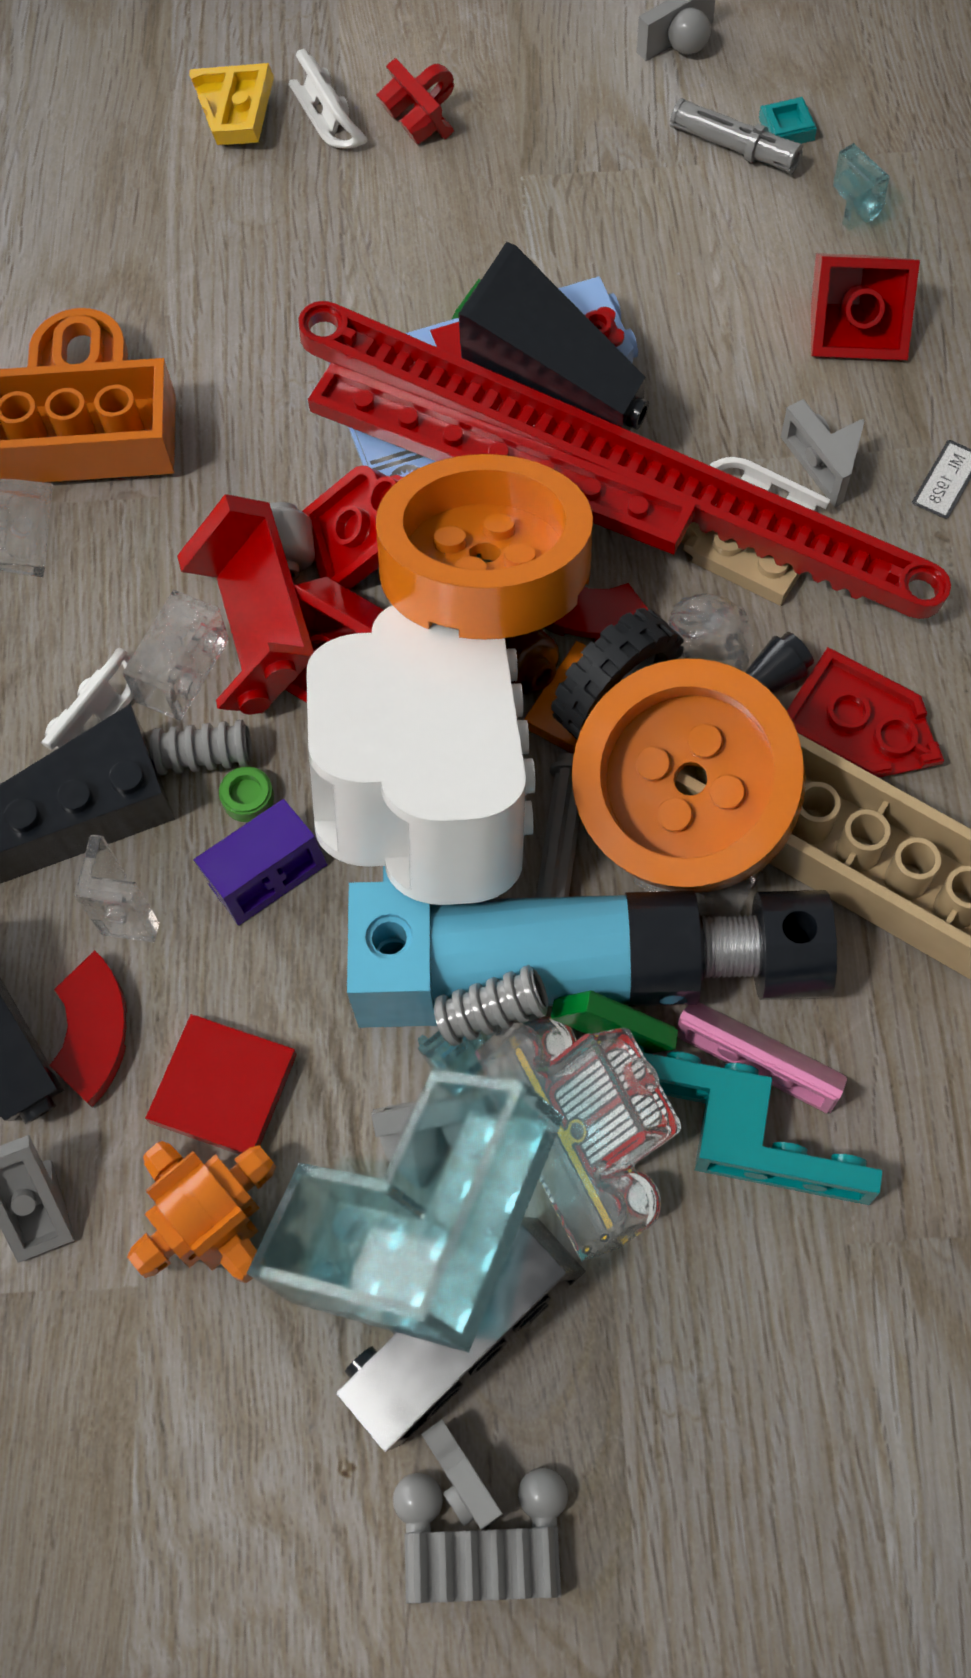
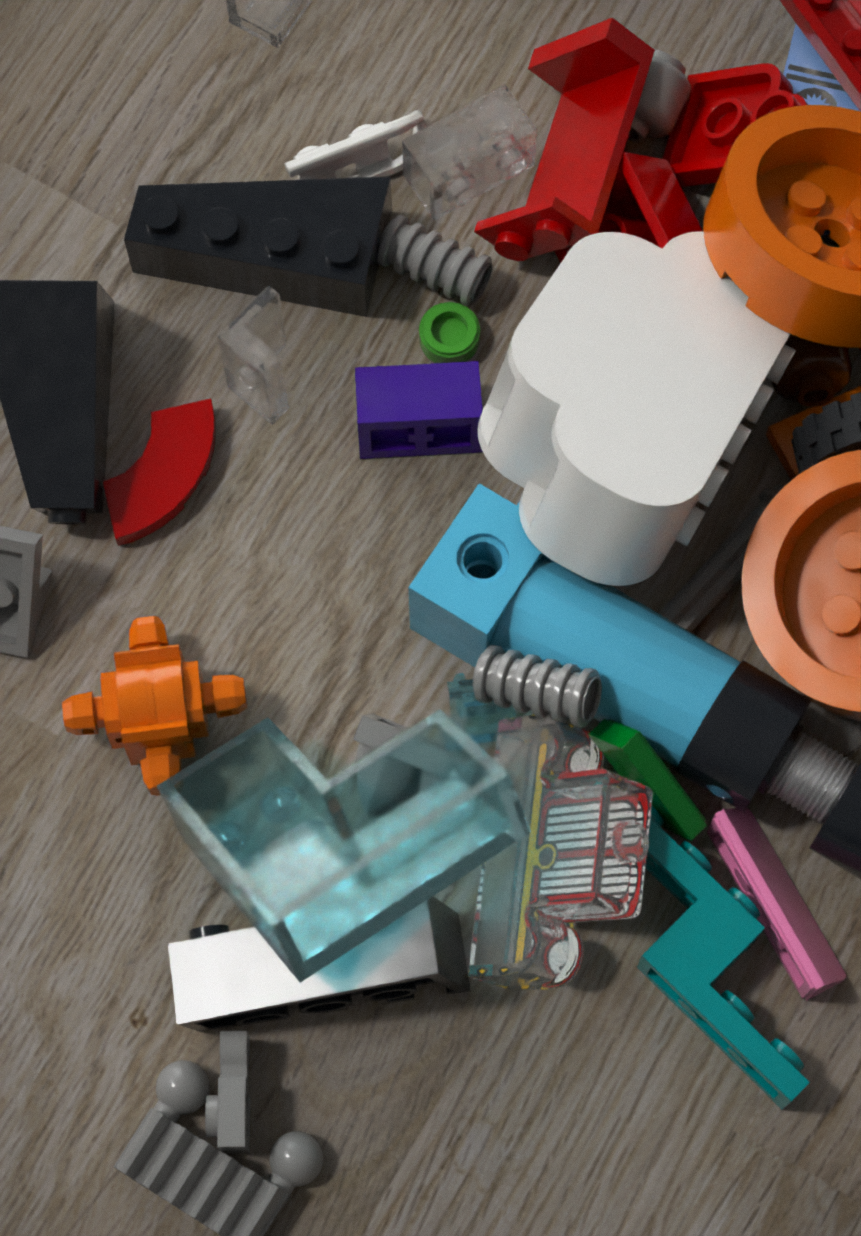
camera: 30 degrees right, 5 degrees up
red tile [145,1014,297,1155] -> none

